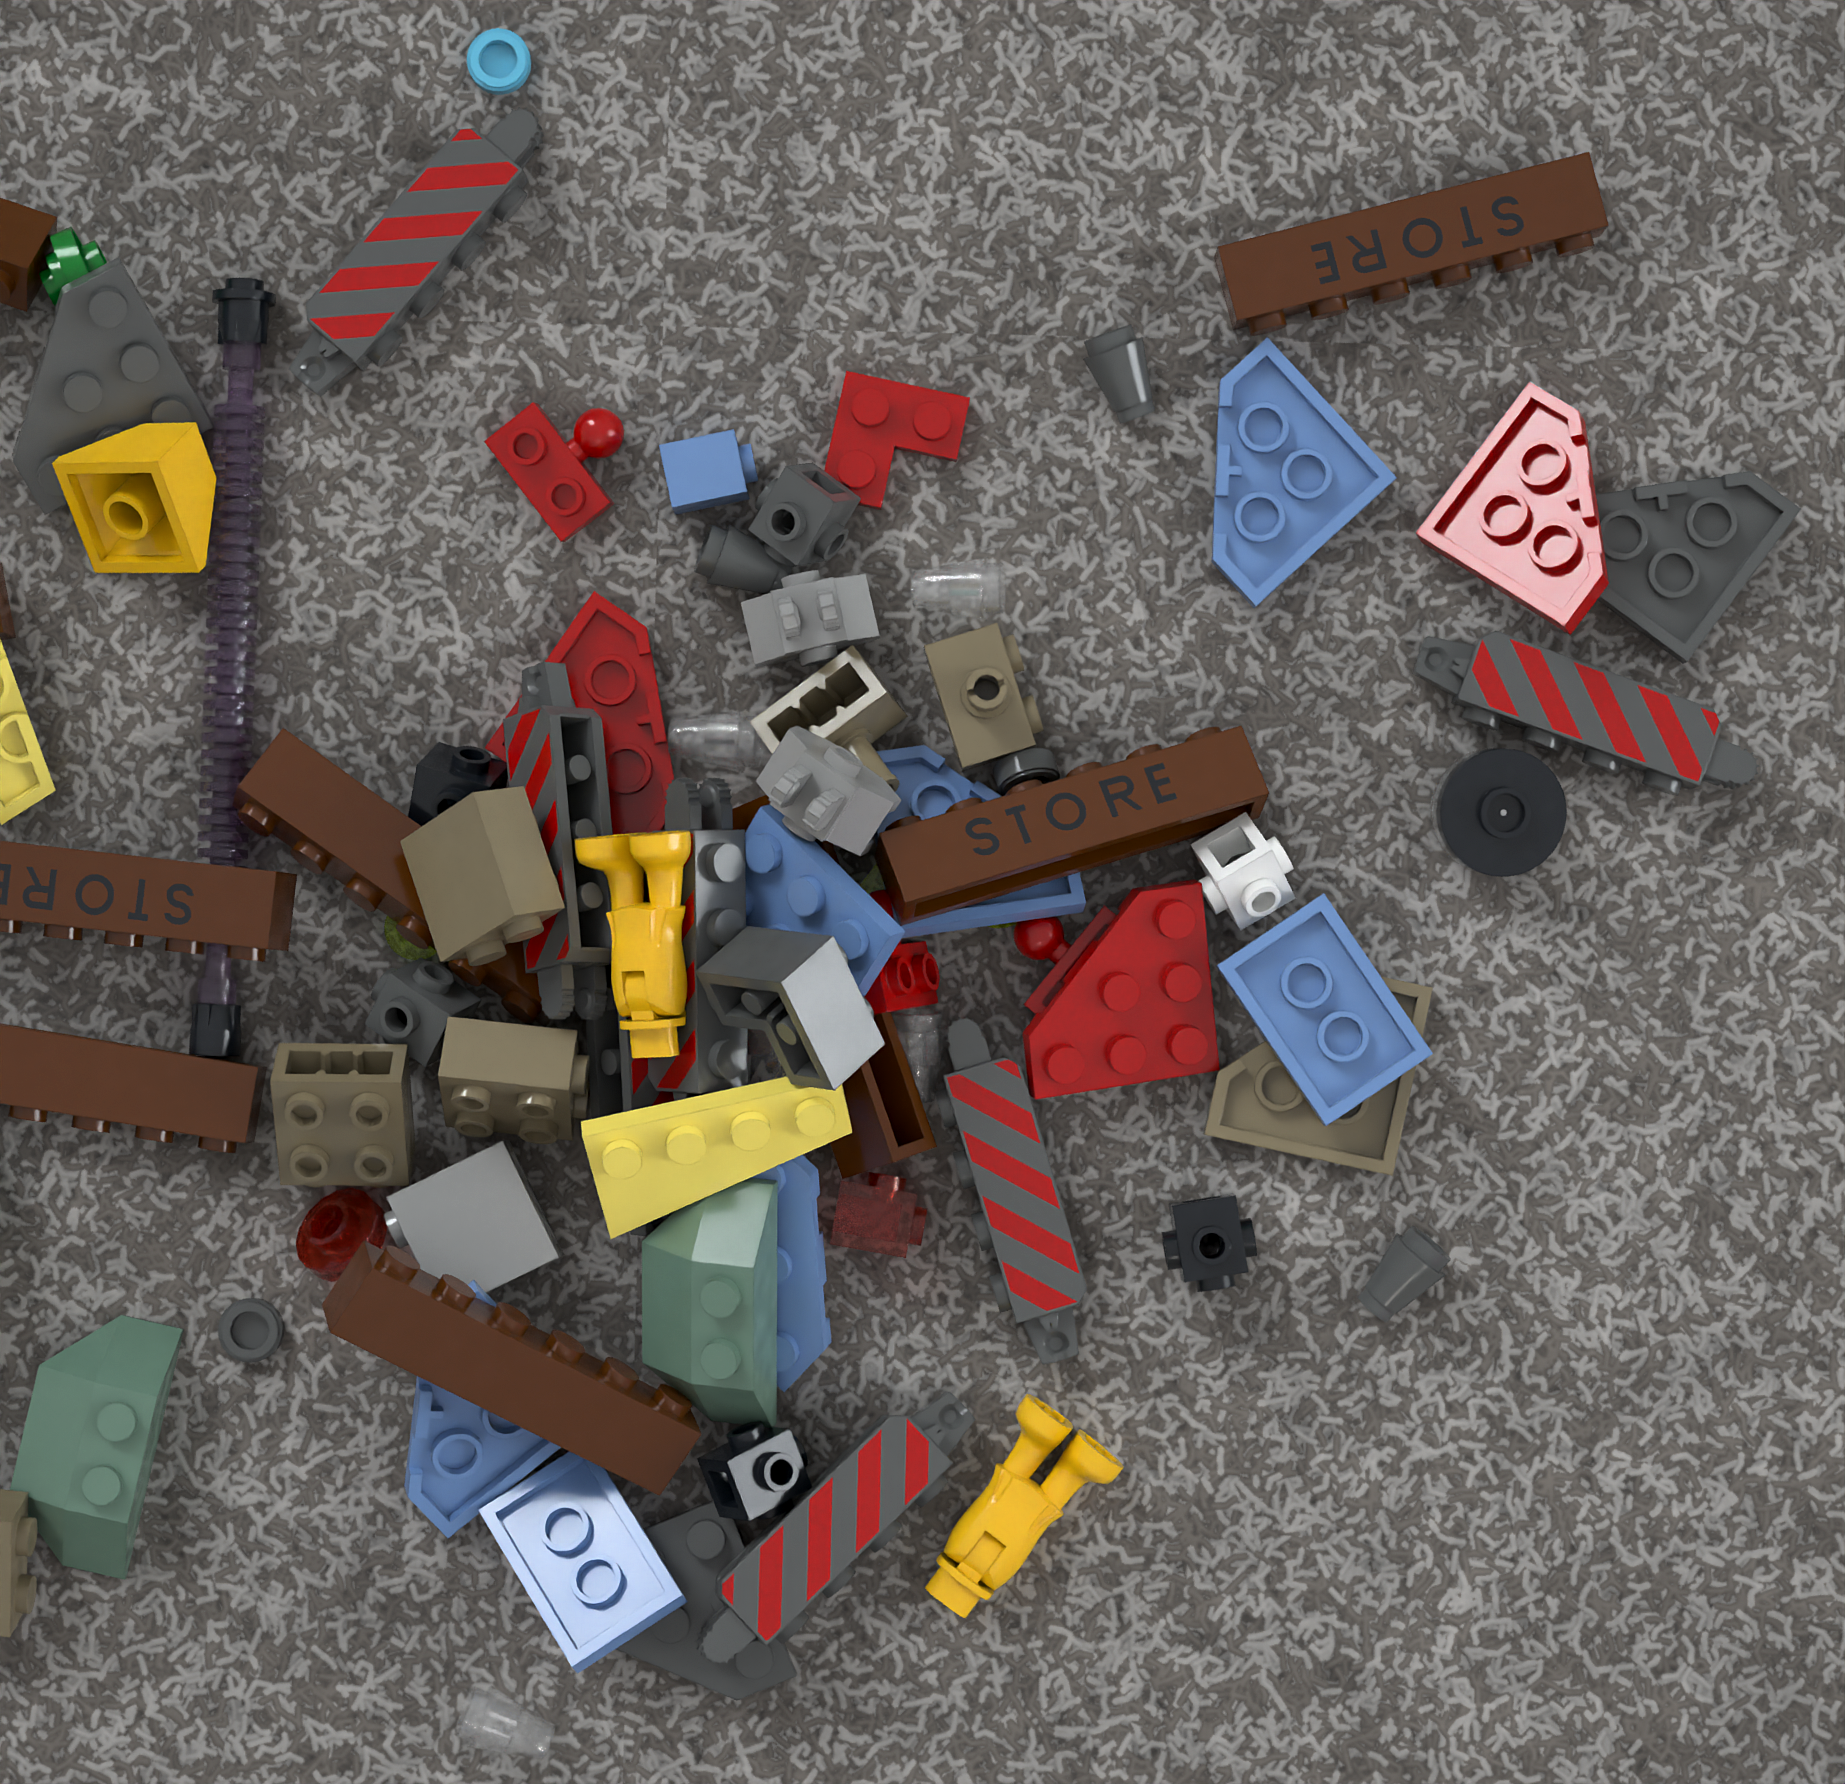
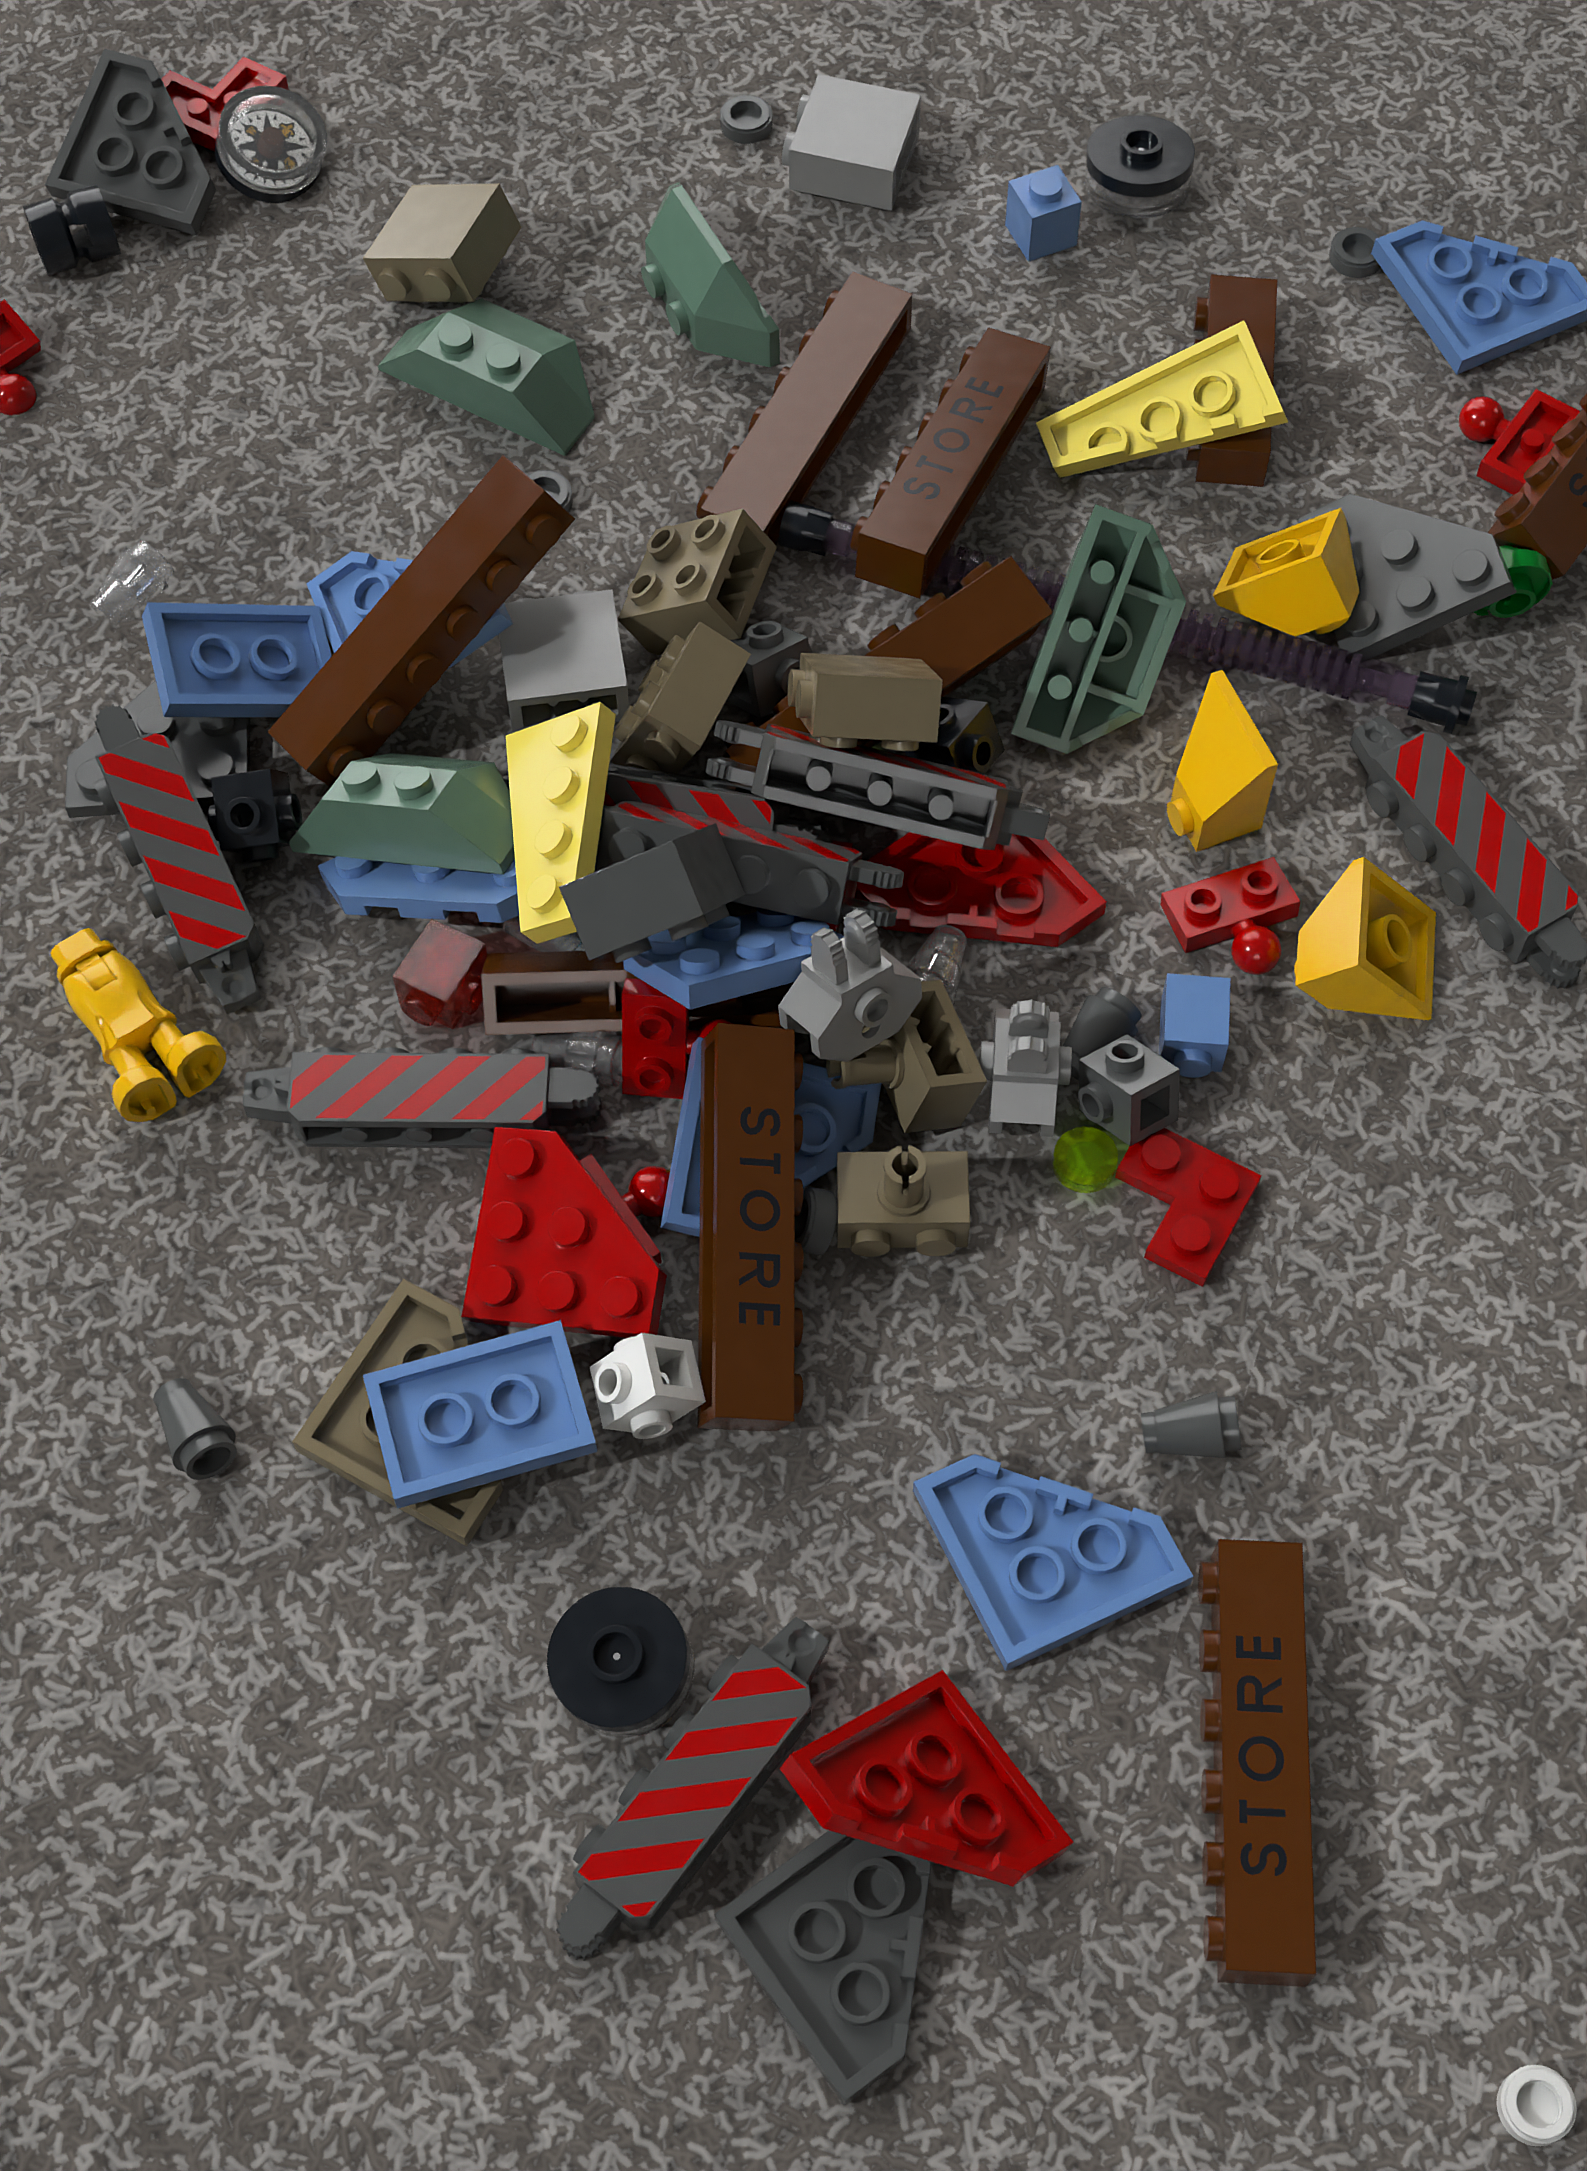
camera: 105 degrees right, 25 degrees down
clear red plate [296,1188,388,1282] -> none
yellow piece [574,830,691,1058] -> none
clear cone [911,557,1006,621] -> none
black brick [1162,1194,1257,1292] -> none
none -> sand green wedge [1011,504,1186,754]
none -> clear neon green tile [1052,1127,1118,1193]
none -> yellow slope [1167,670,1278,852]
none -> yellow slope [1294,857,1436,1020]

